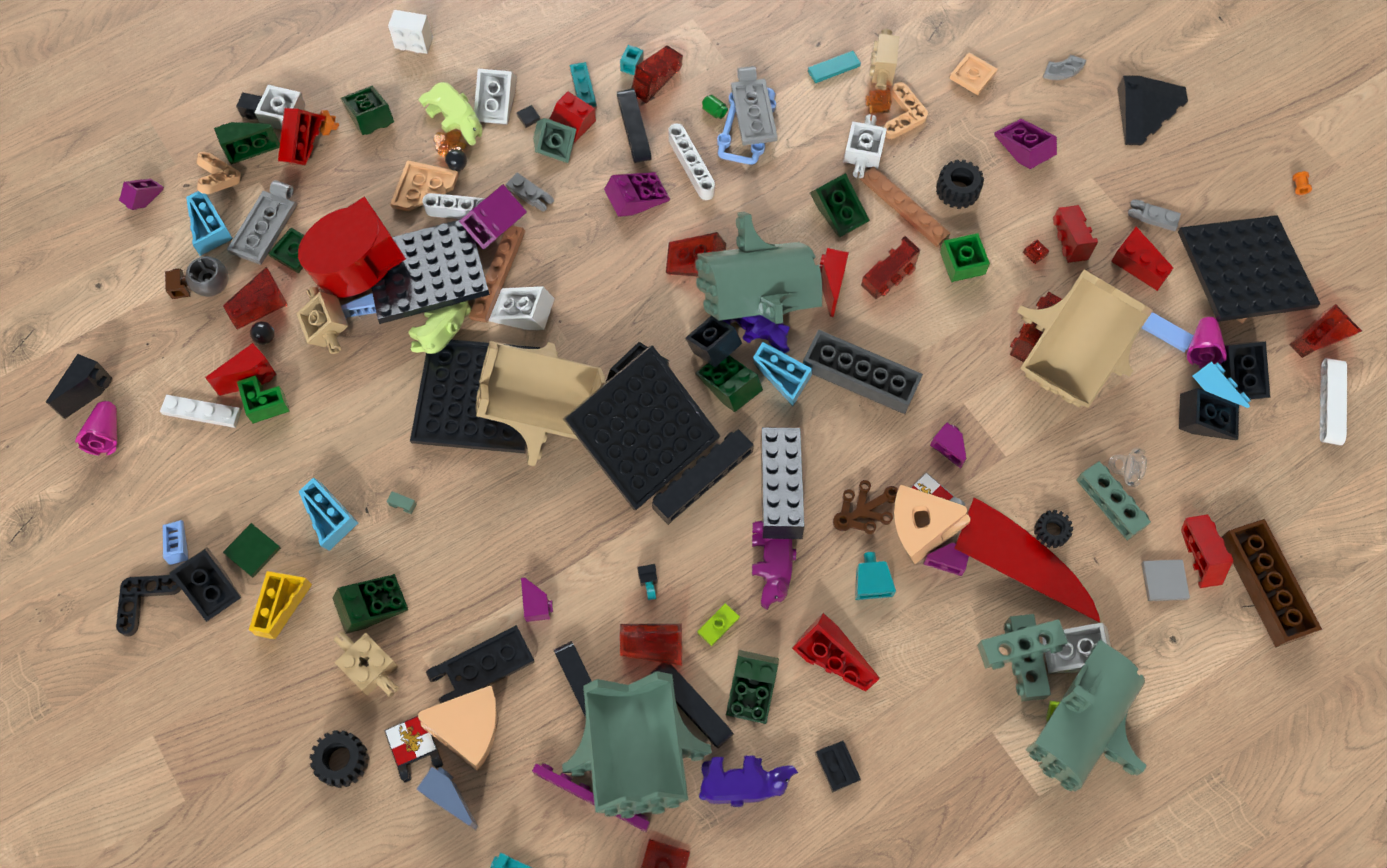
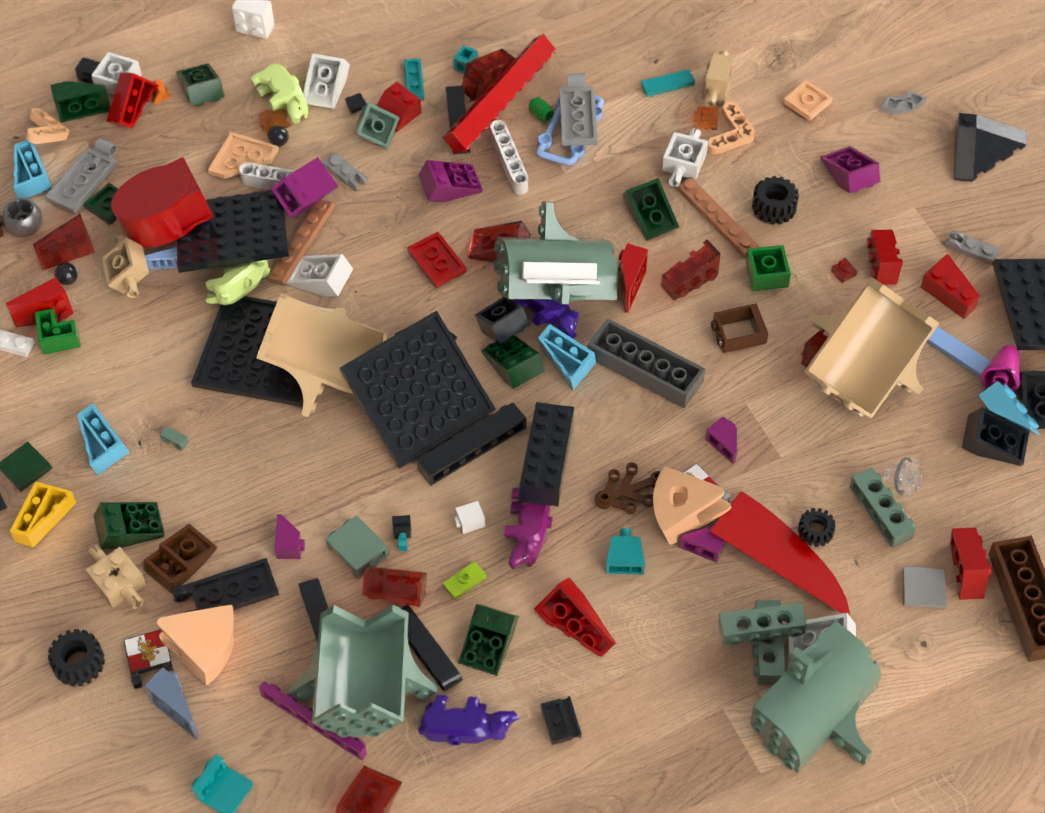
camera: 10 degrees right, 10 degrees down
none -> reddish brown slope [143,524,217,593]
none -> sand green panel [326,515,389,580]
none -> red plate [407,232,467,288]
none -> brick [442,33,556,154]
none -> white brick [453,501,485,534]
none -> white panel [521,261,600,284]
none -> reddish brown window [711,303,768,353]

